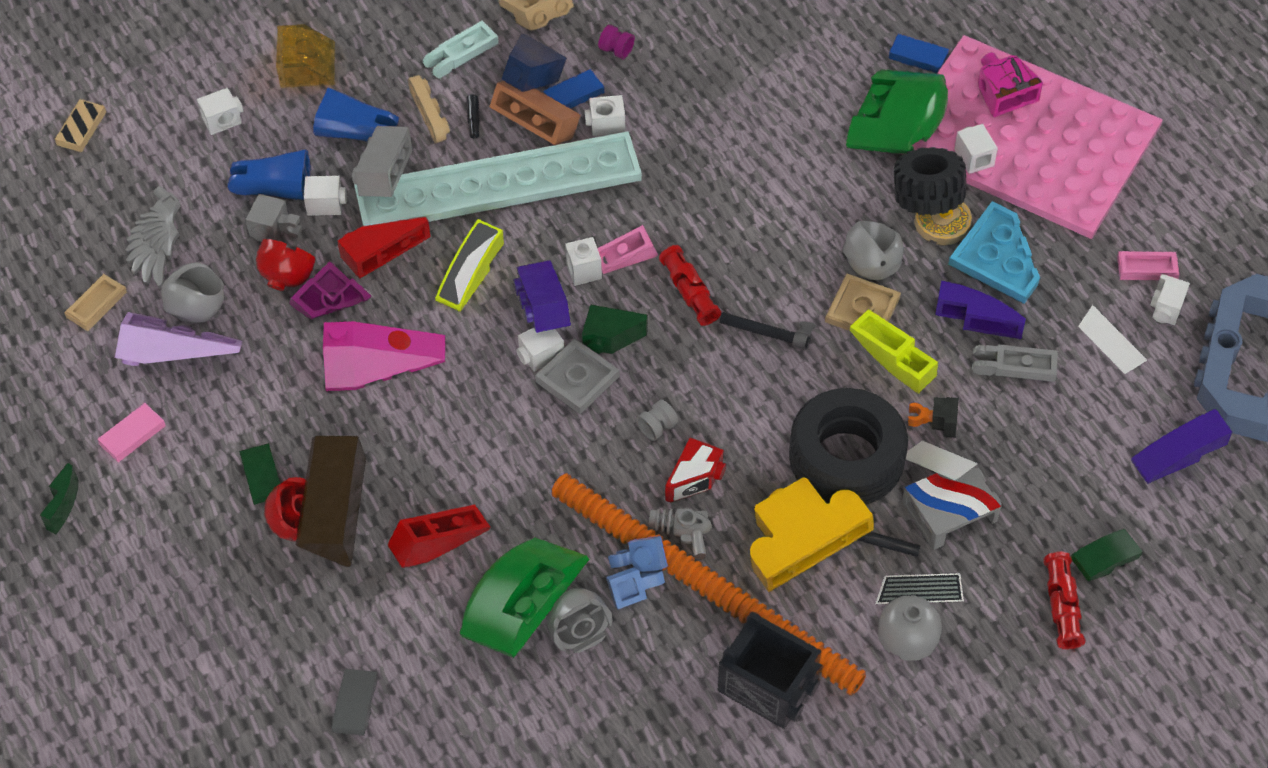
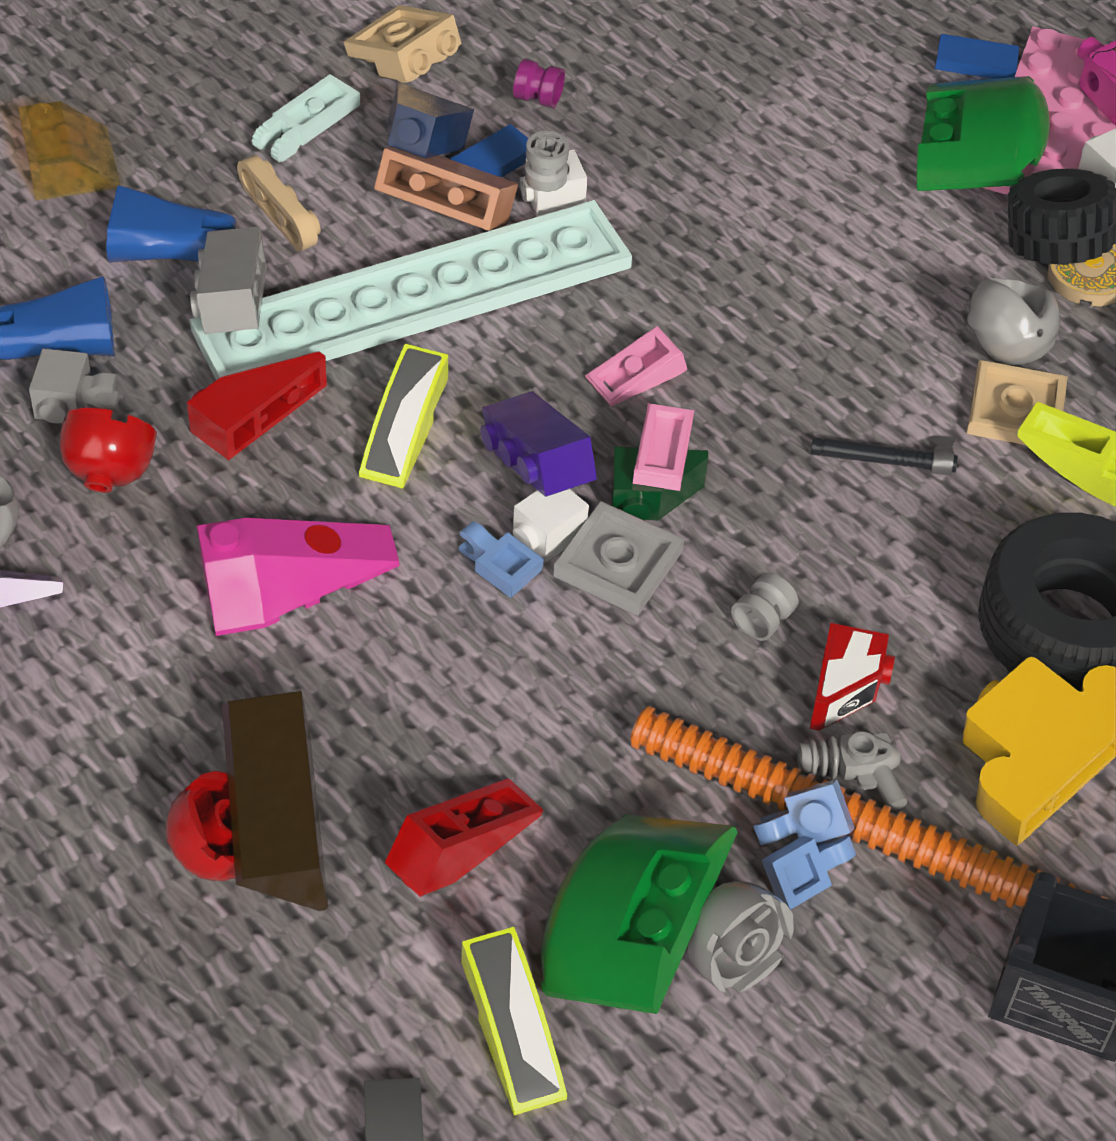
camera: 15 degrees left, 5 degrees down
dark green slope [239,443,280,505] -> none
magenta slope [289,261,372,319] -> none
white brick [304,176,347,216] -> none
black piece [466,94,480,139] -> none
white brick [565,237,602,286] -> none
red piece [659,245,722,326] -> none
none -> medium blue plate [459,521,544,598]
none -> slope [461,927,567,1115]
none -> light grey wheel [525,130,569,192]
none -> bright pink tile [633,403,694,491]

